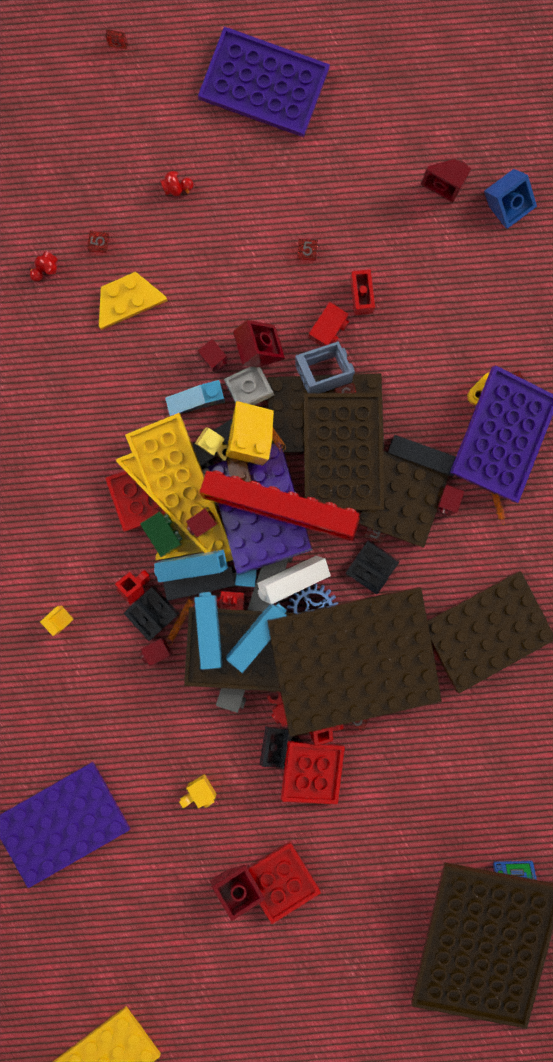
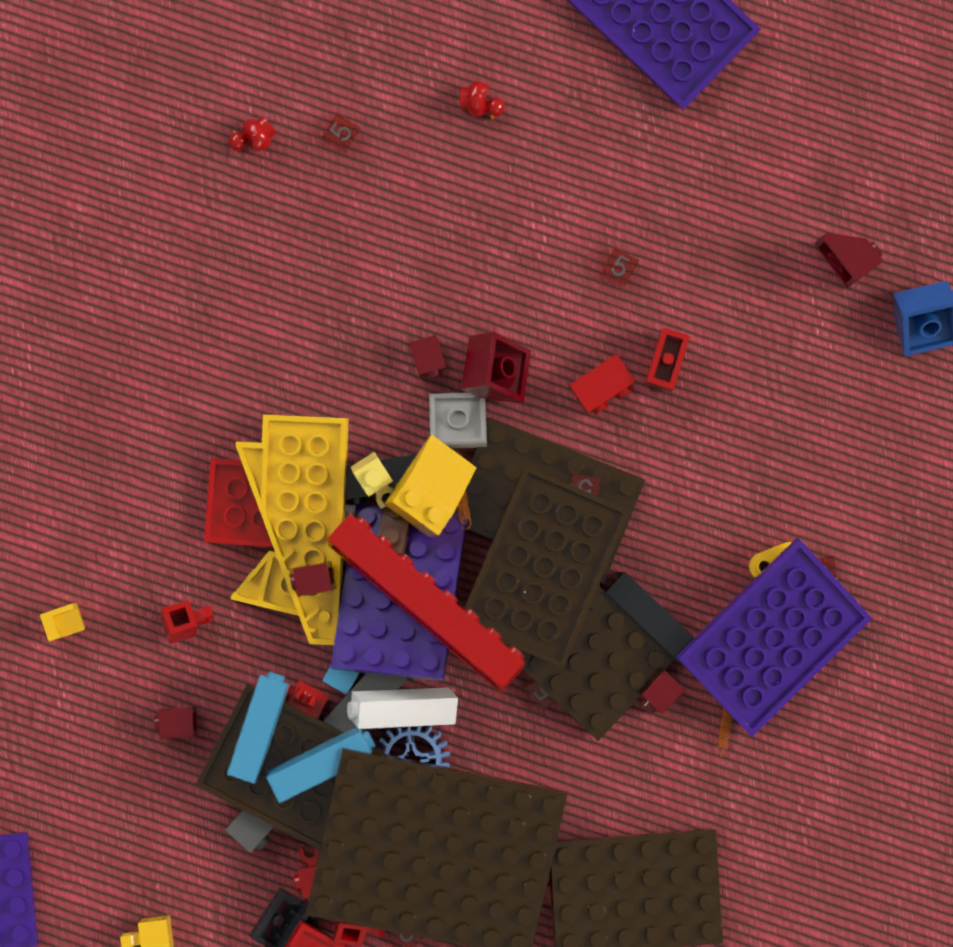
camera: 25 degrees right, 0 degrees up
yellow wing [99,272,168,330] -> none
black slope [123,586,180,641] -> none
dark green brick [140,511,183,557] -> none
dark azure brick [154,550,228,582] -> none
black brick [163,567,237,601] -> none
dark azure slope [165,380,225,416] -> none
orange piece [166,595,196,646] -> none
sand blue window [295,341,355,393] -> none
black slope [346,540,400,595] -> none

